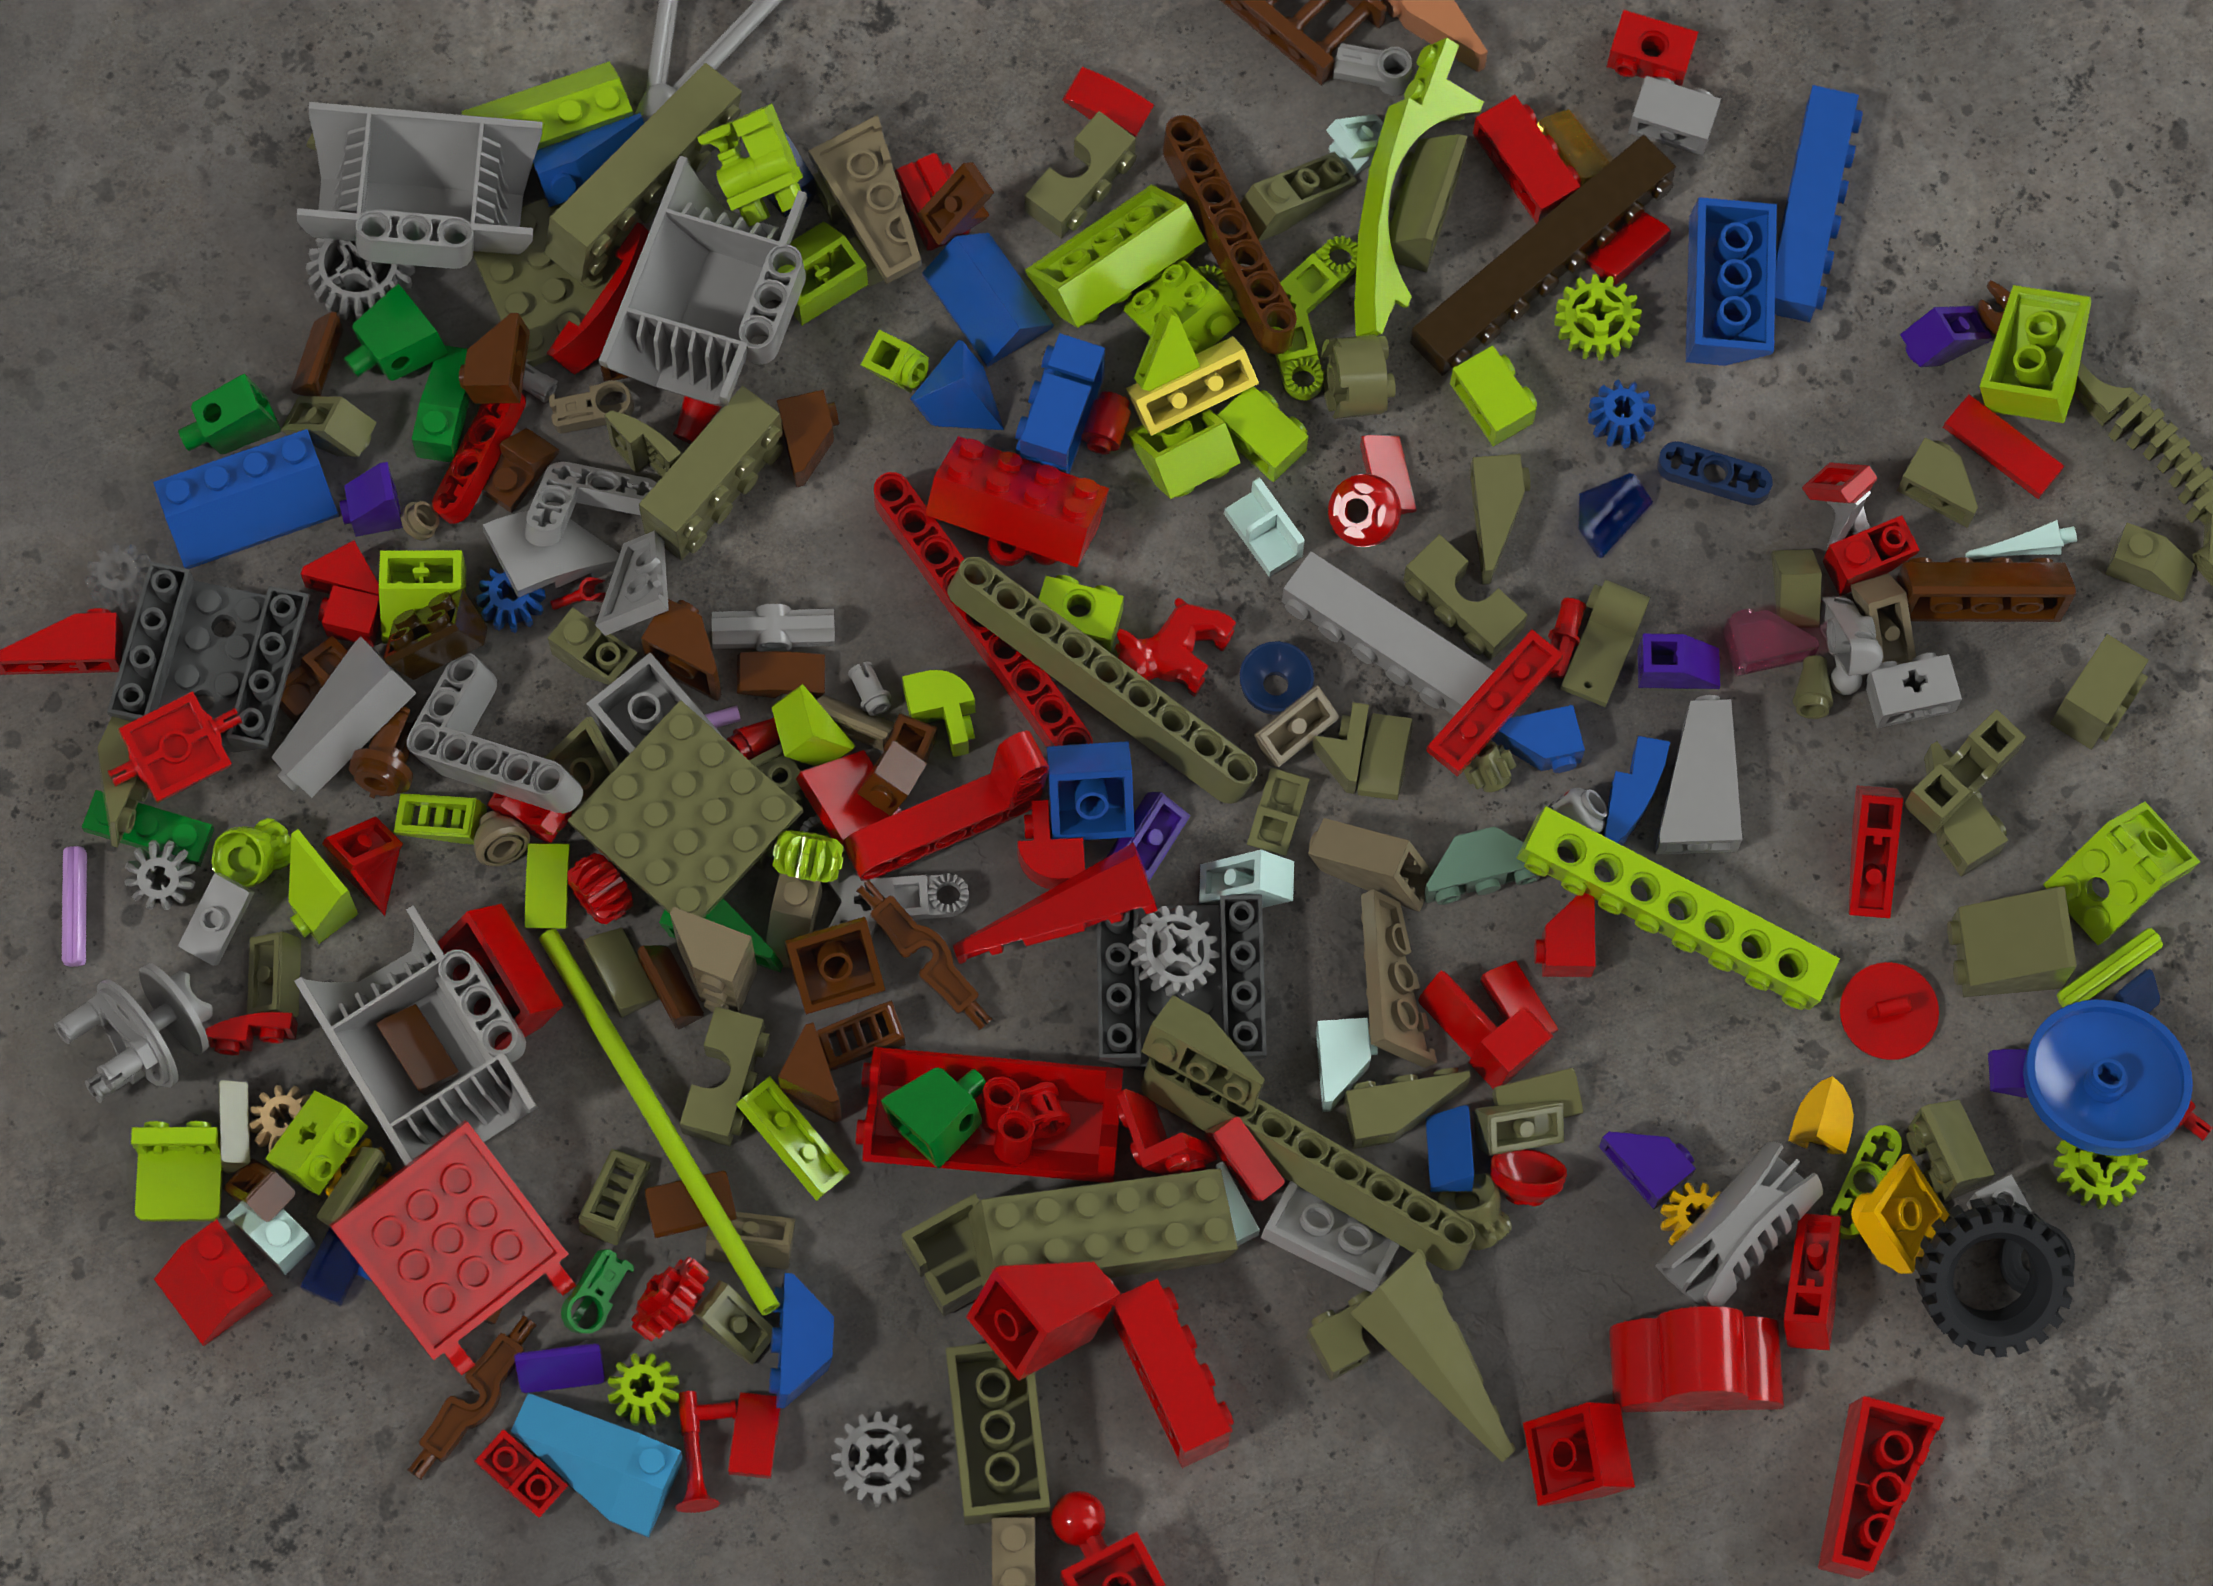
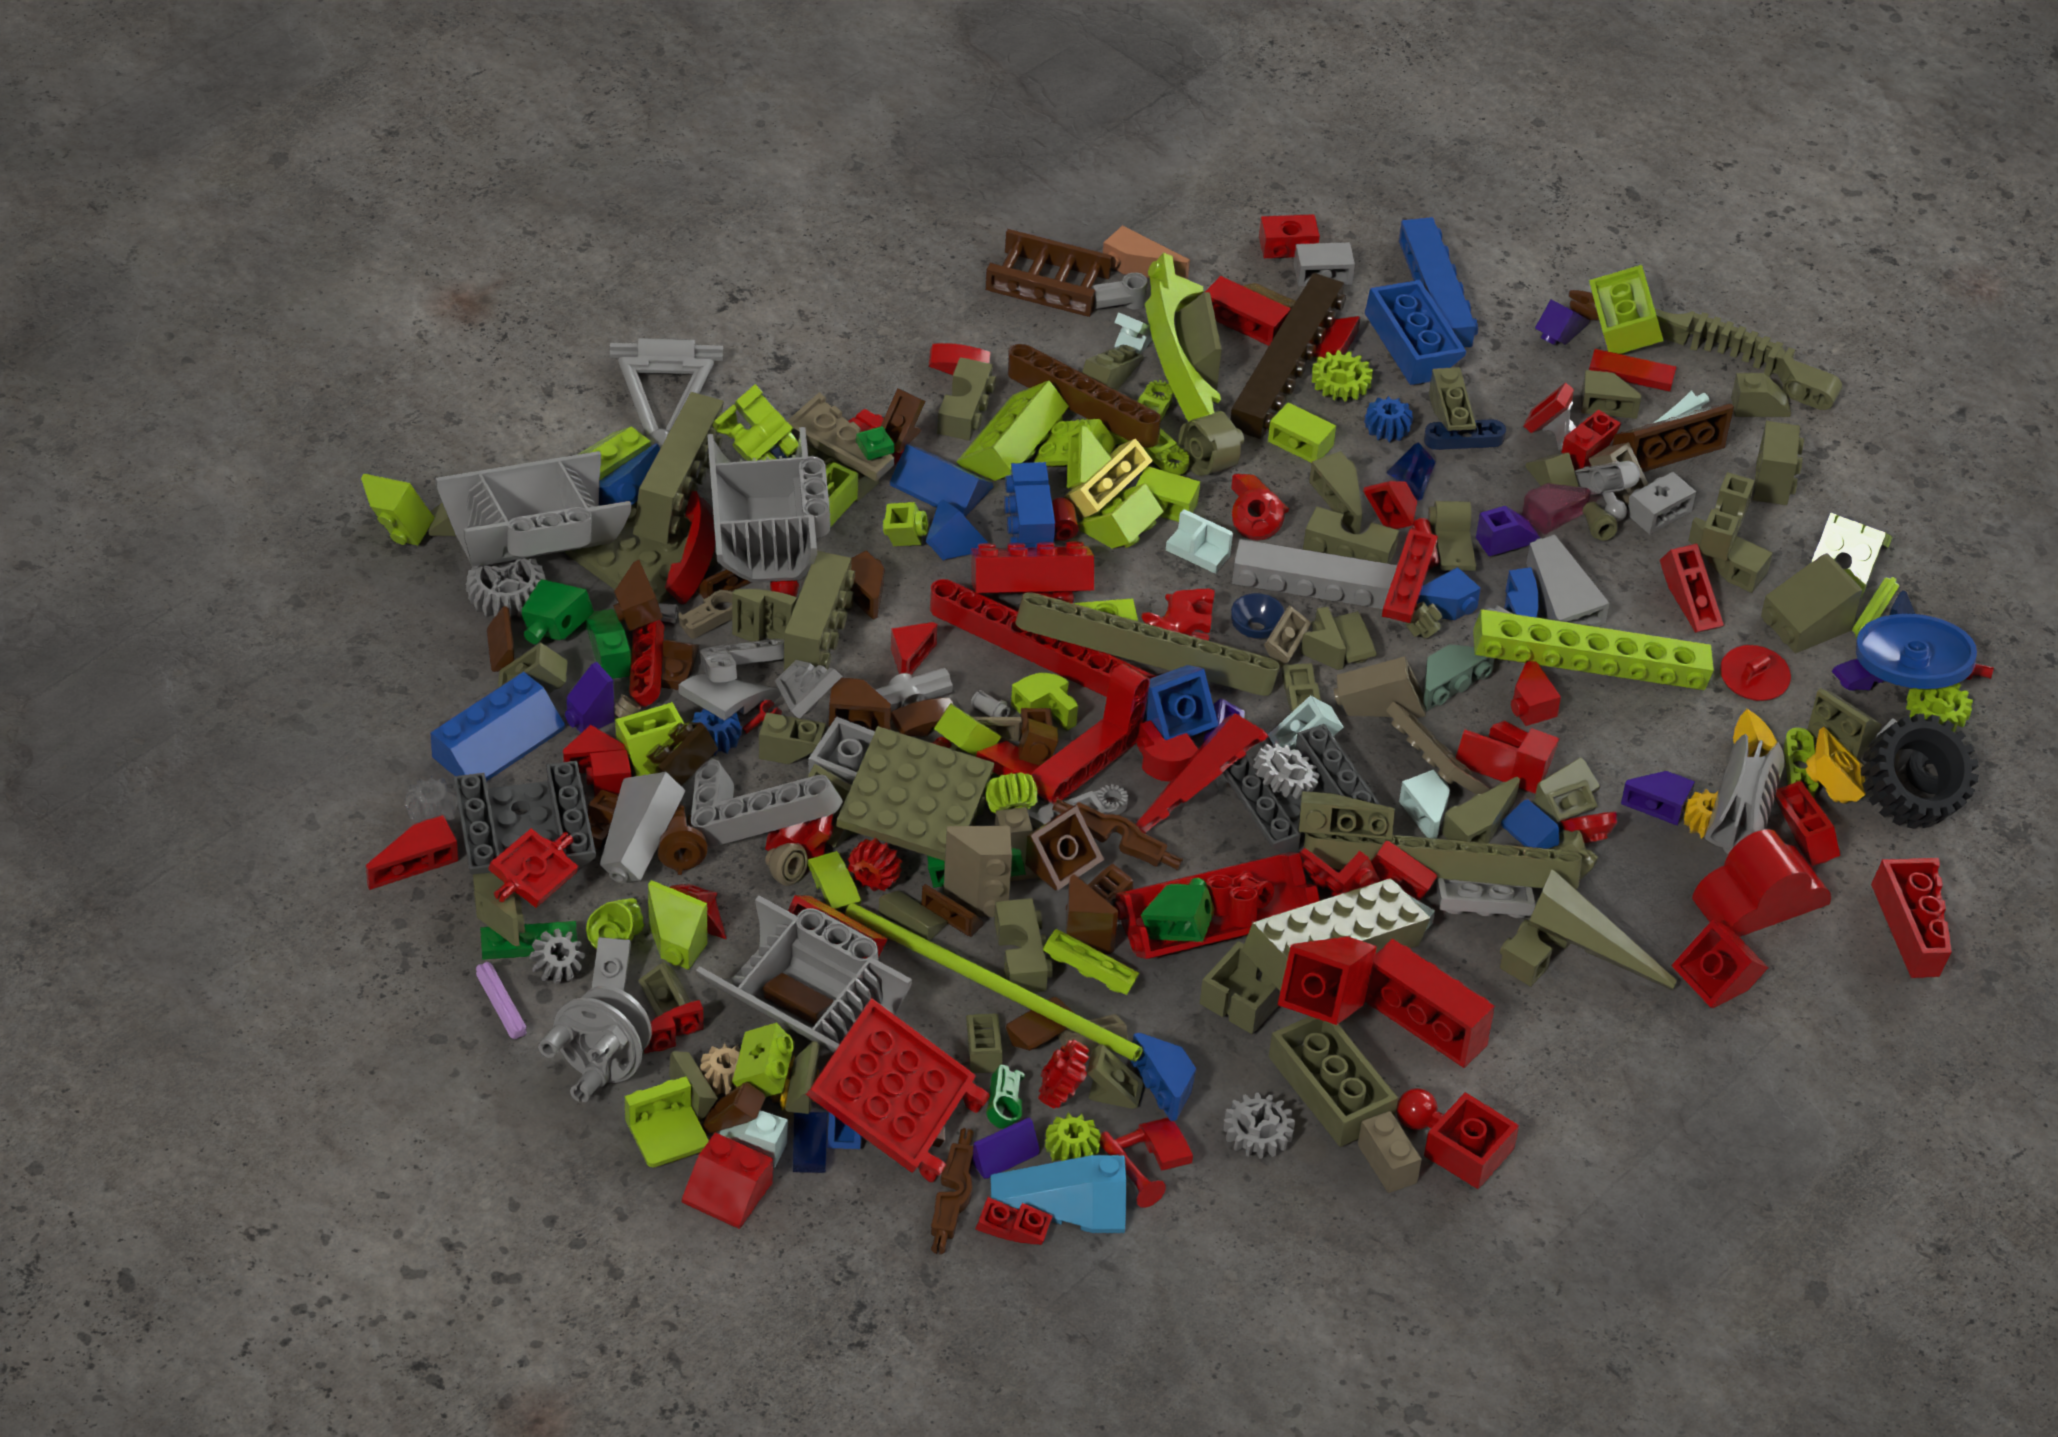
camera: 25 degrees left, 25 degrees down
green torso [178,373,281,454] -> none
lime slope [393,793,487,845] -> none
none -> lime slope [361,474,435,546]
none -> green plate [856,426,894,460]
none -> red slope [891,622,938,675]
none -> red slope [1363,481,1417,529]
none -> olive slope [1429,367,1476,431]

